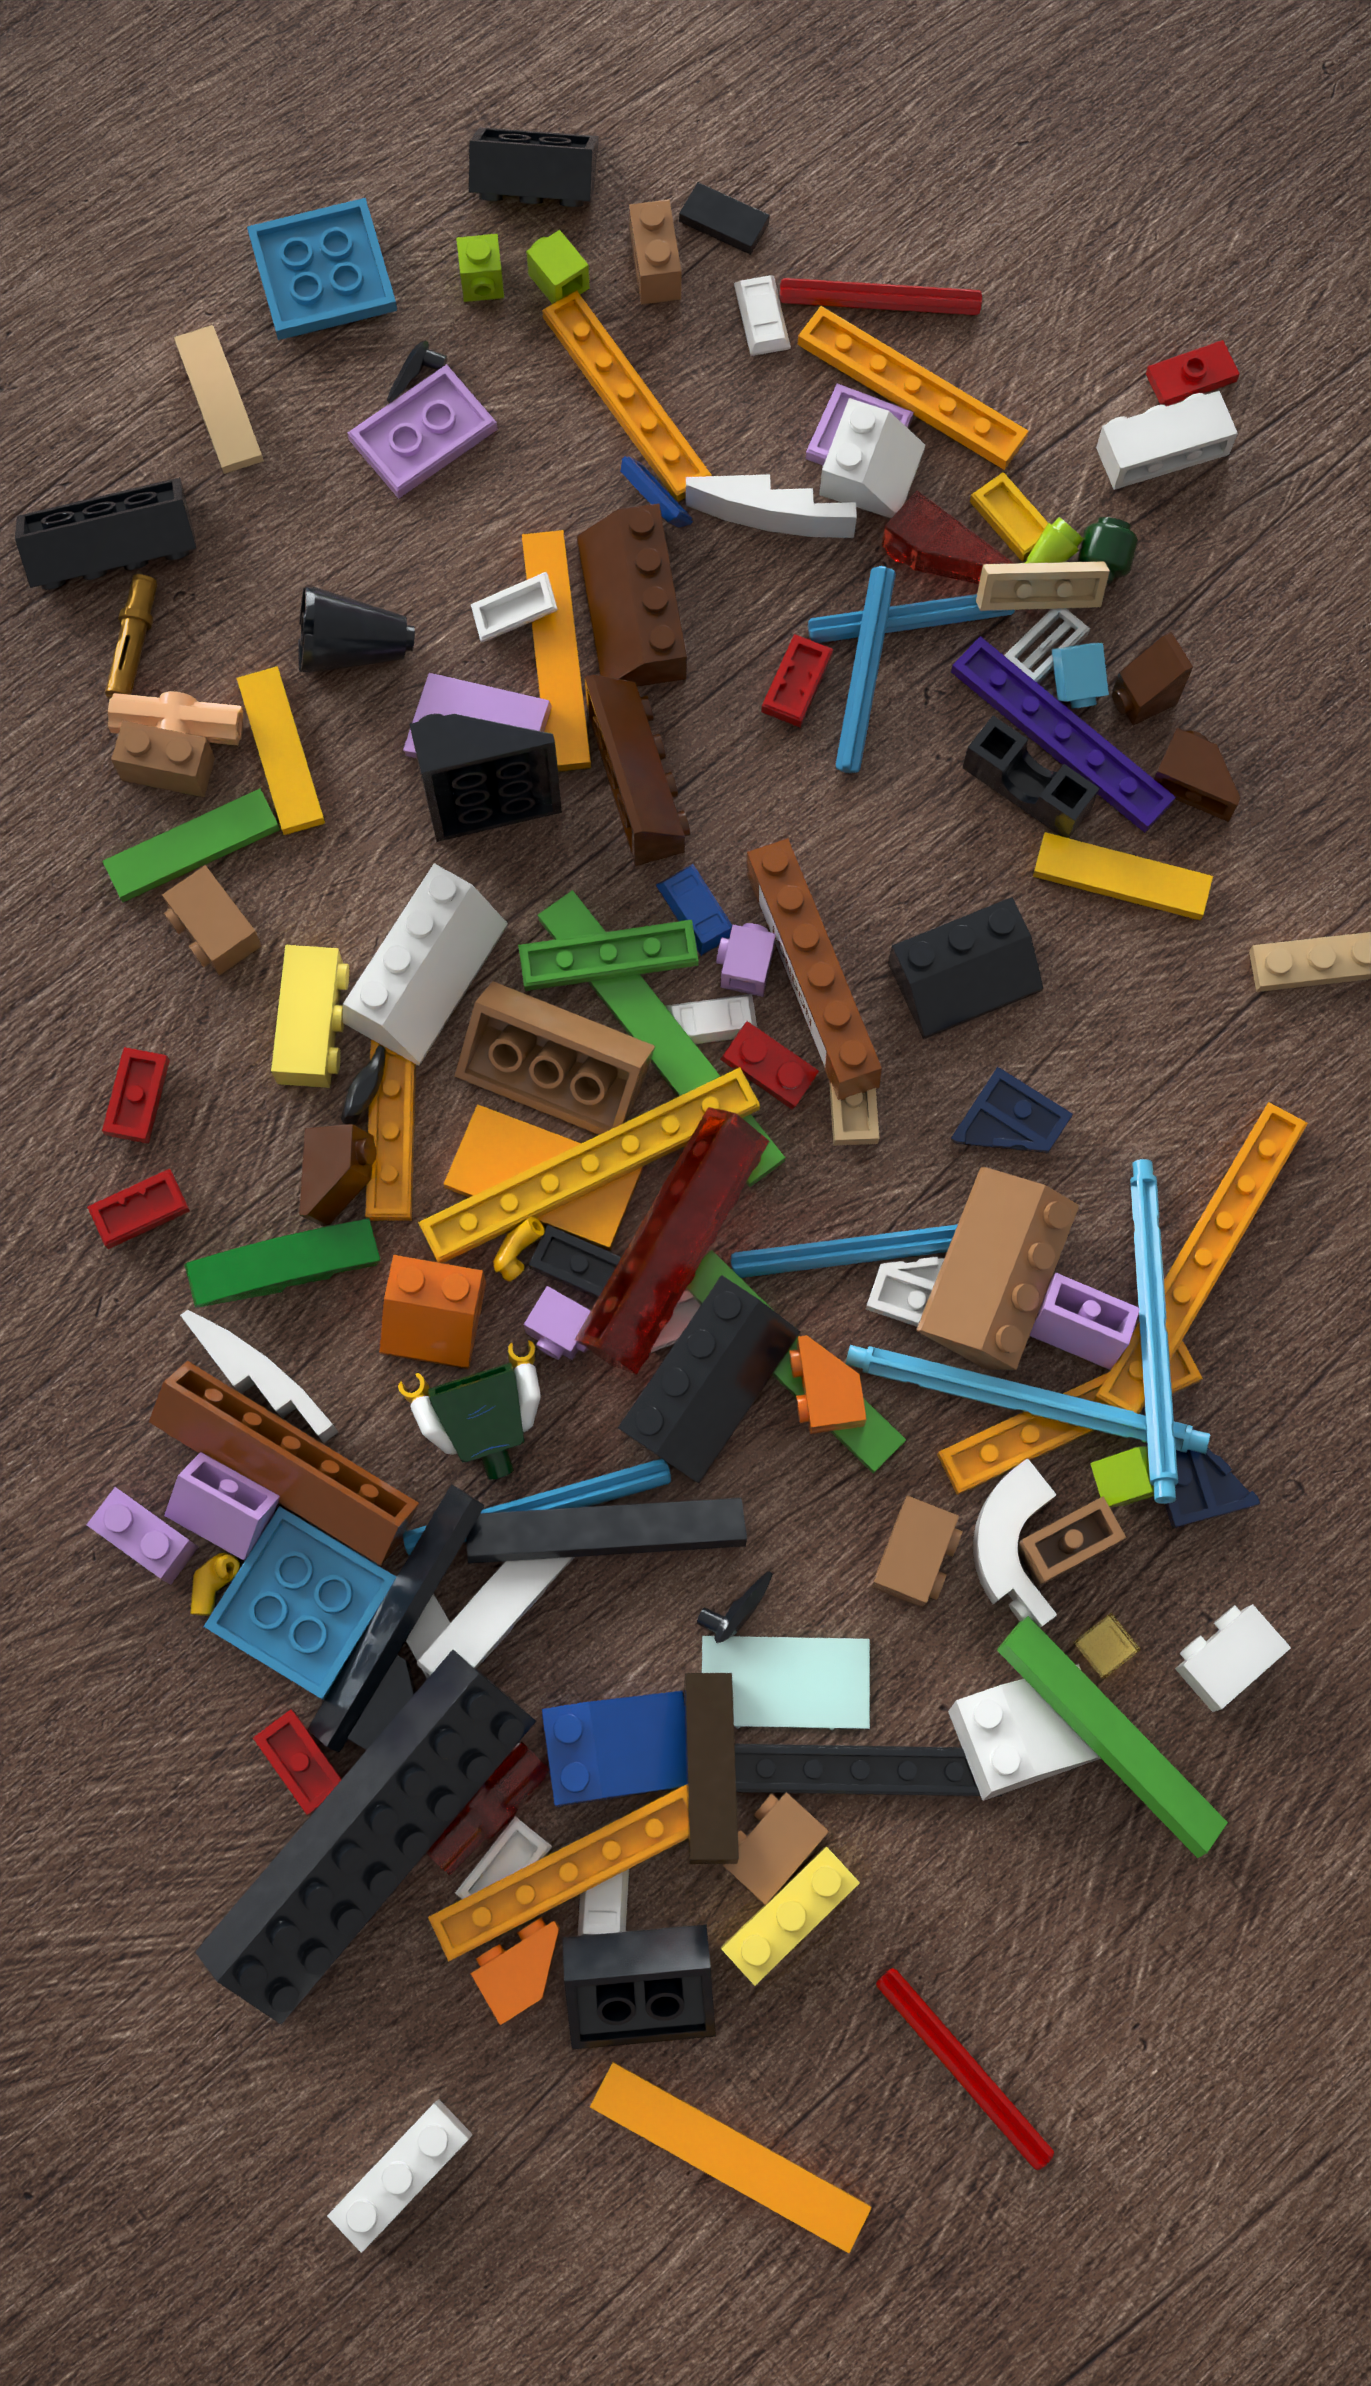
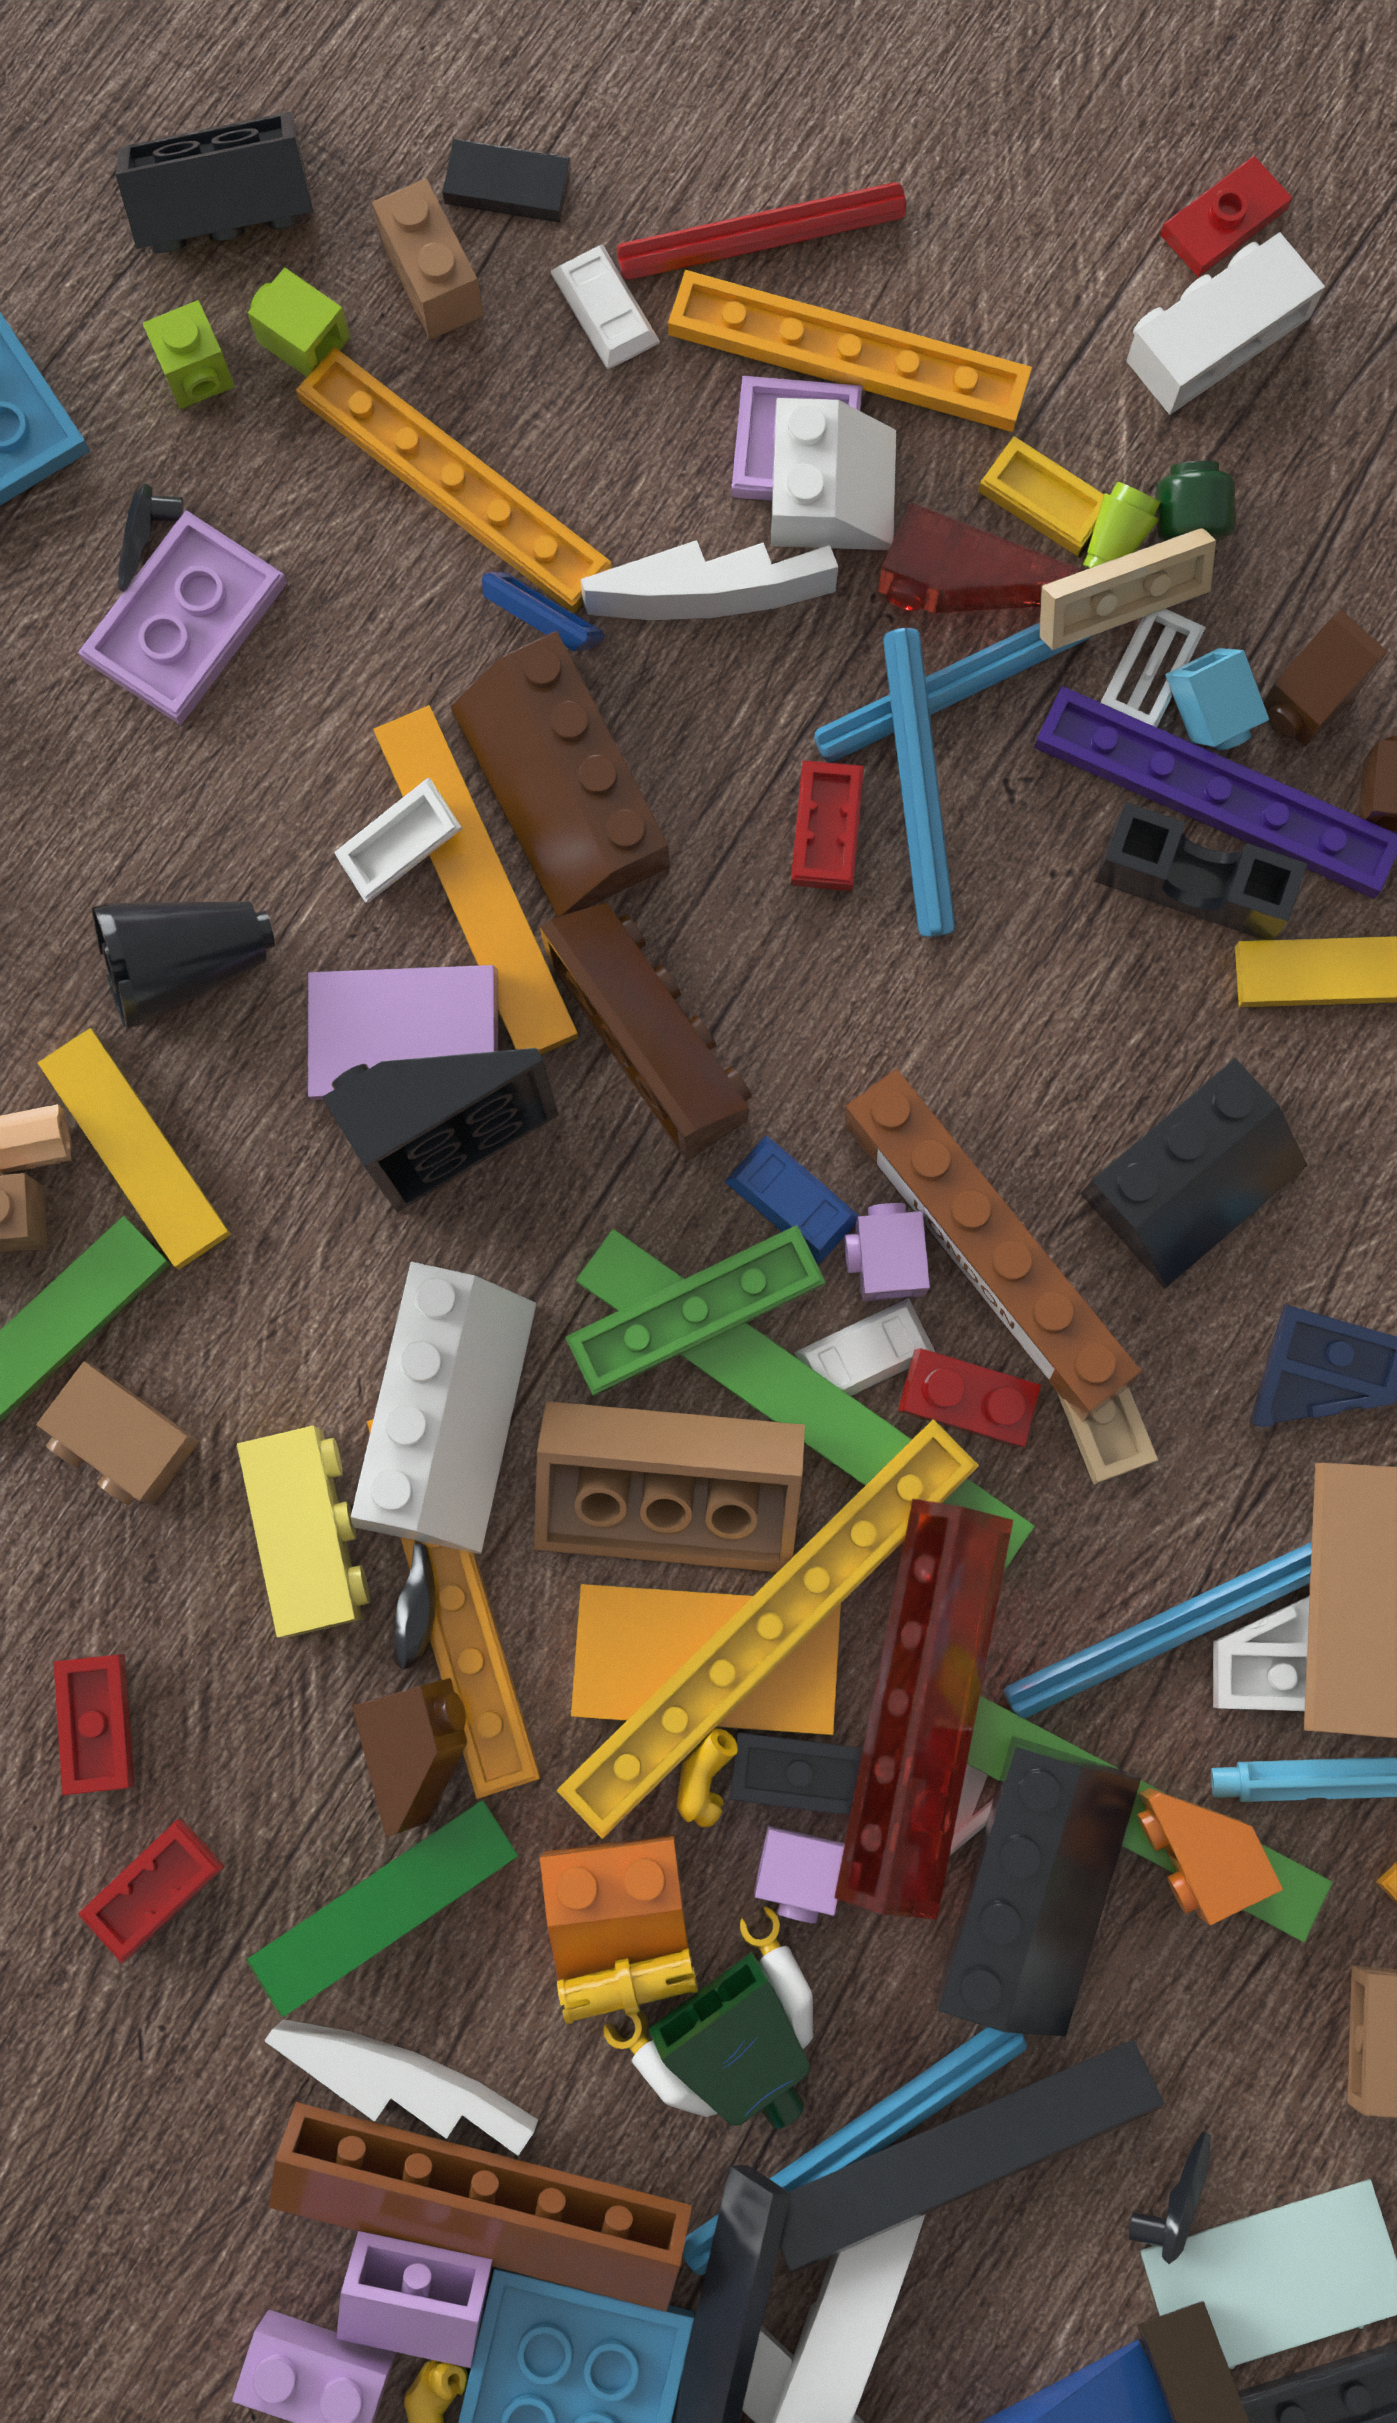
camera: 15 degrees left, 5 degrees up
none -> yellow pin [557,1948,698,2025]

